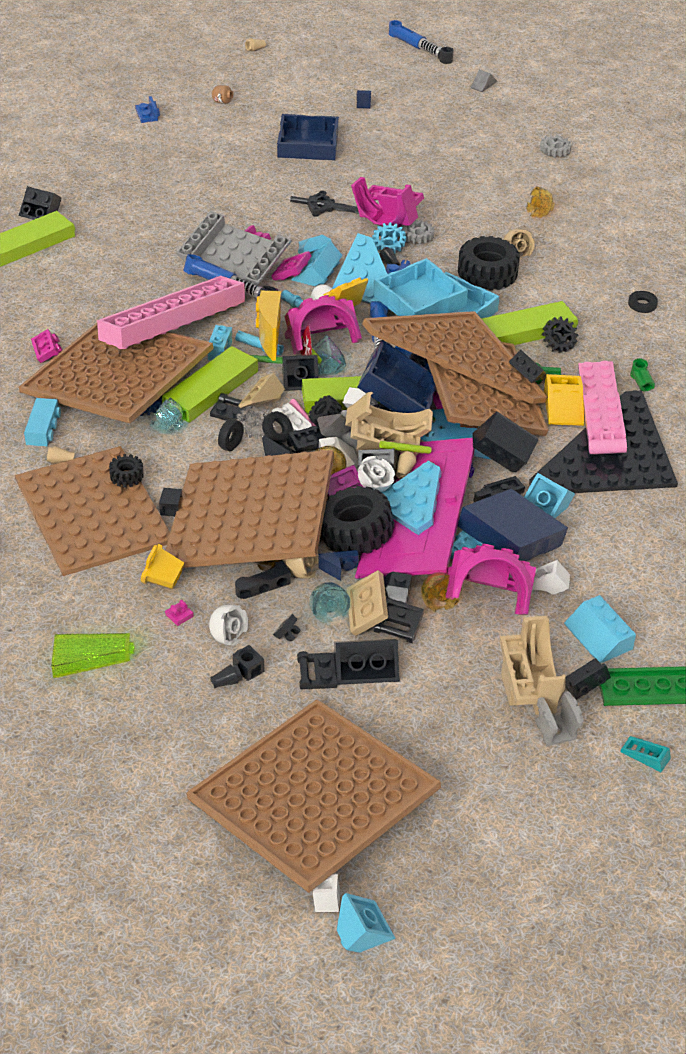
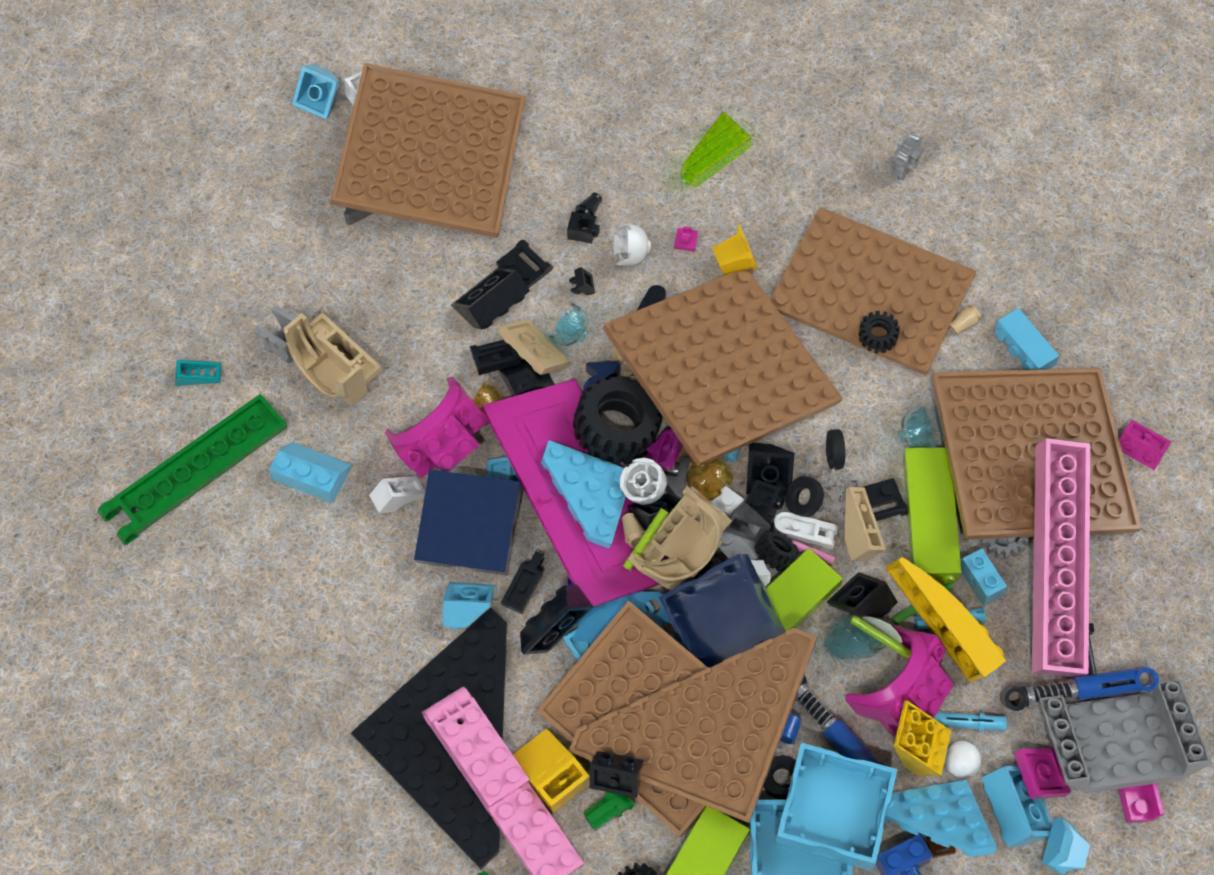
camera: 145 degrees right, 20 degrees up
black brick [159,488,182,517] -> none
black bracket [565,658,611,700] -> none

